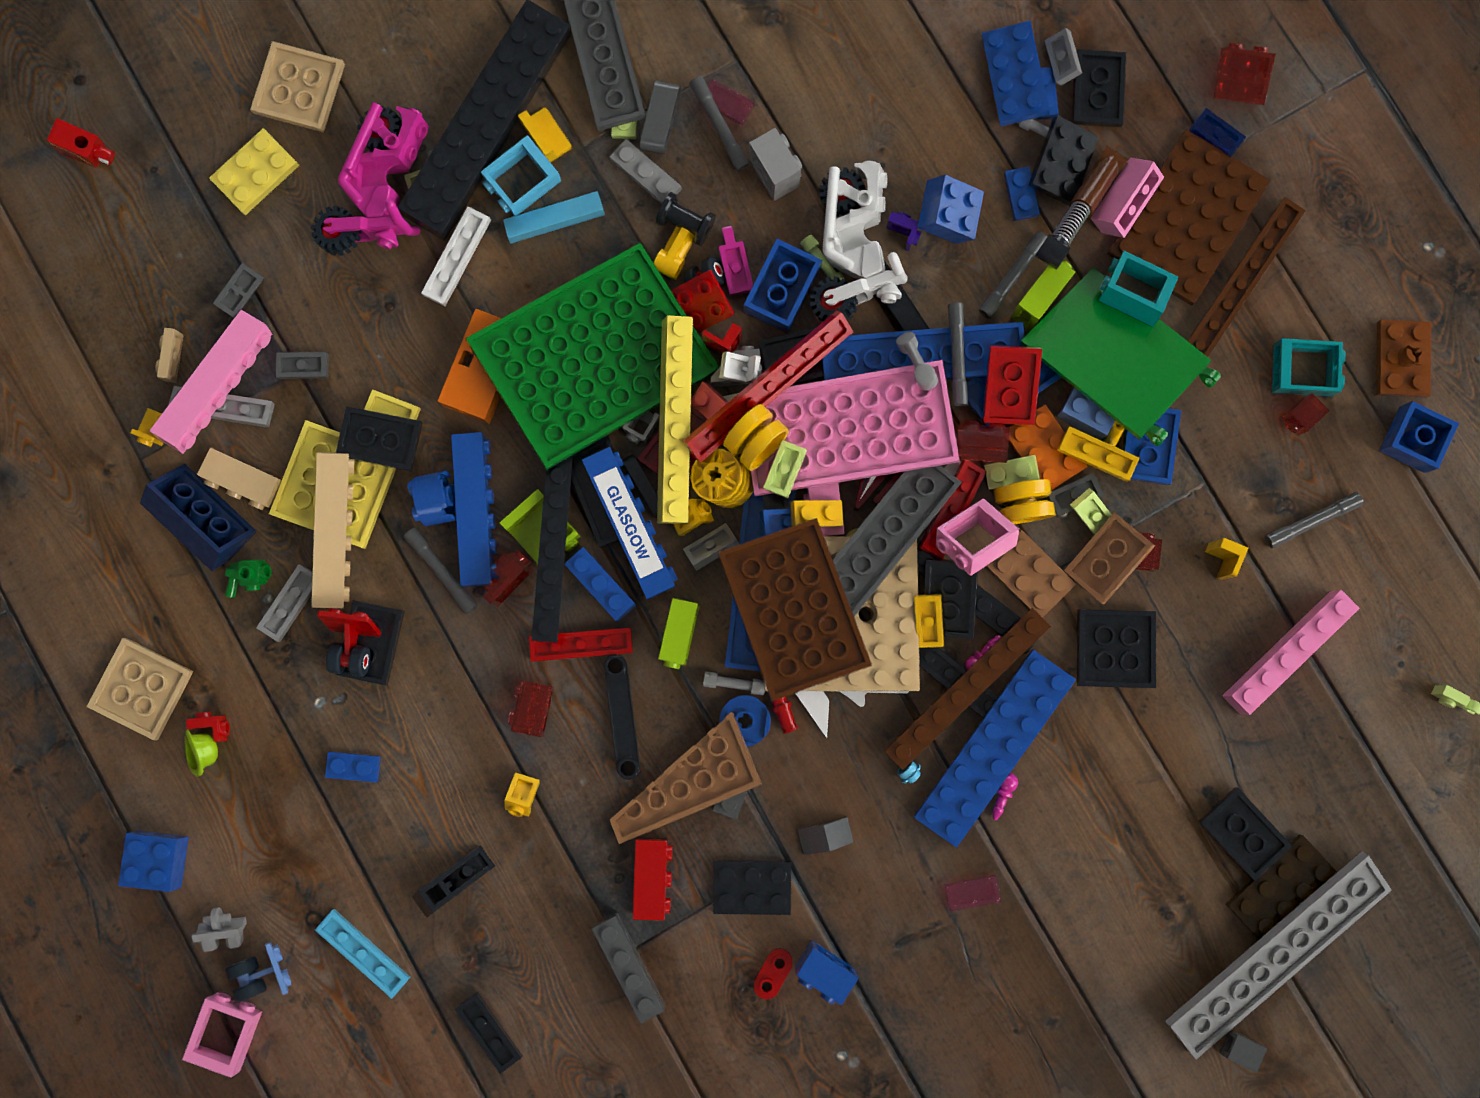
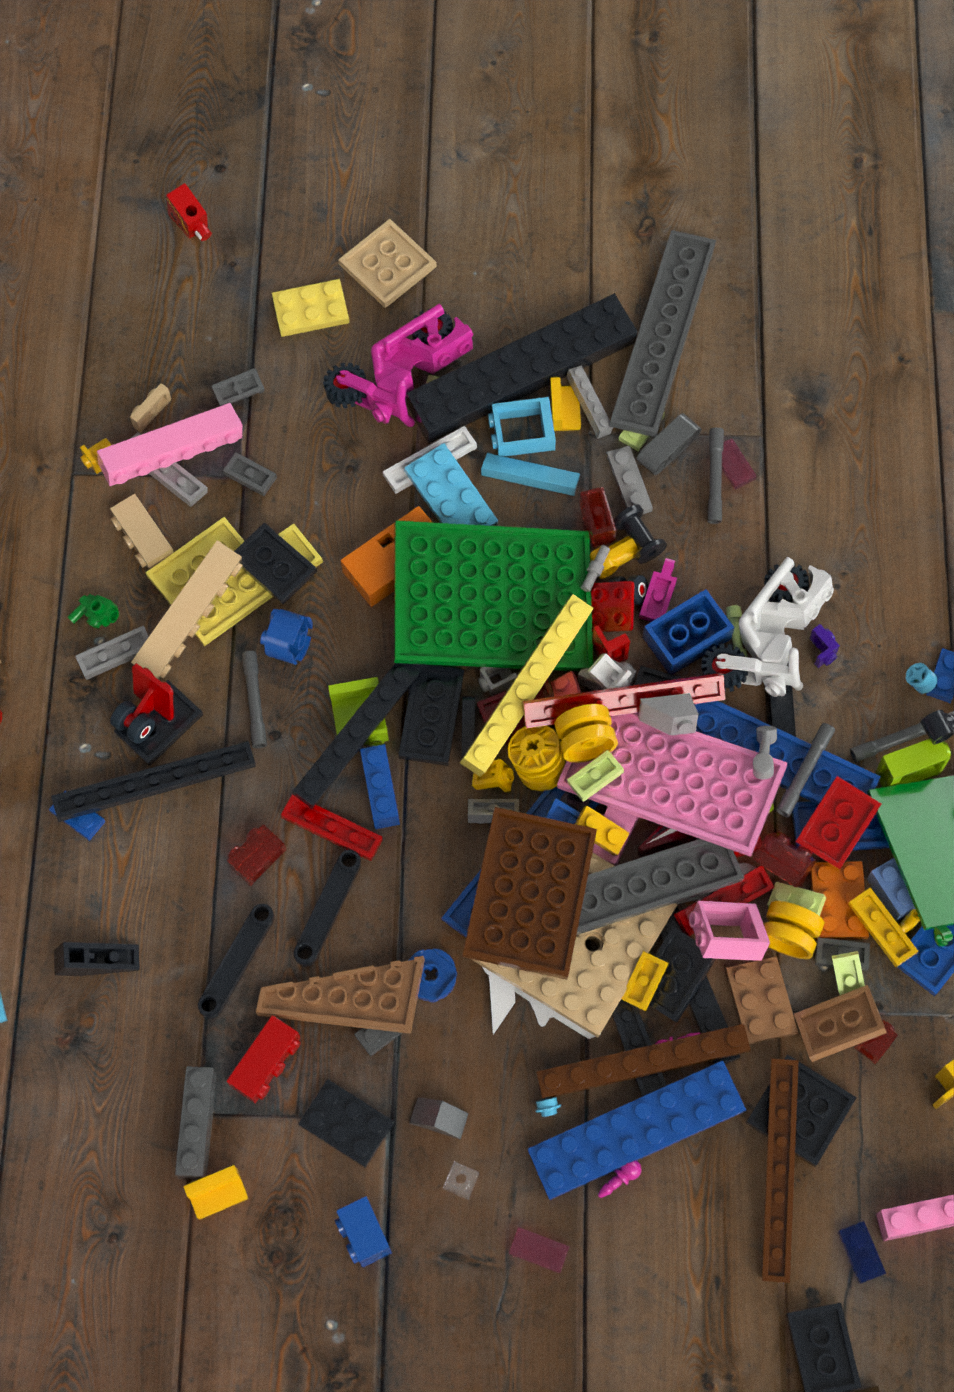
camera: 30 degrees right, 15 degrees down
dark blue slope [140,464,256,571] -> none
blue brick [451,432,499,588] -> none
black plate [455,991,523,1074] -> none
clear red plate [483,550,534,607] -> none
yellow bracket [504,772,540,817] -> none
brick [582,447,678,600] -> none
lime window [658,598,700,669] -> none
light grey bar [703,671,764,695] -> none
light grey brick [749,128,802,201] -> none
red plate [754,948,793,999] -> none
red pin [772,697,798,734] -> none
blue brick [917,175,984,244] -> none
none -> black plate [51,741,256,822]
none -> yellow panel [183,1165,248,1219]
none -> black piece [198,904,275,1019]
none -> medium azure plate [404,443,498,526]
none -> clear plate [443,1161,479,1200]
none -> light grey piece [566,366,613,439]
none -> clear red brick [579,487,616,547]
none -> light grey bar [581,545,610,592]
none -> light grey slope [638,693,699,736]
none -> reddish brown plate [762,1058,799,1283]
none -> clear blue plate [838,1221,886,1284]
none -> medium azure wheel [905,663,937,694]

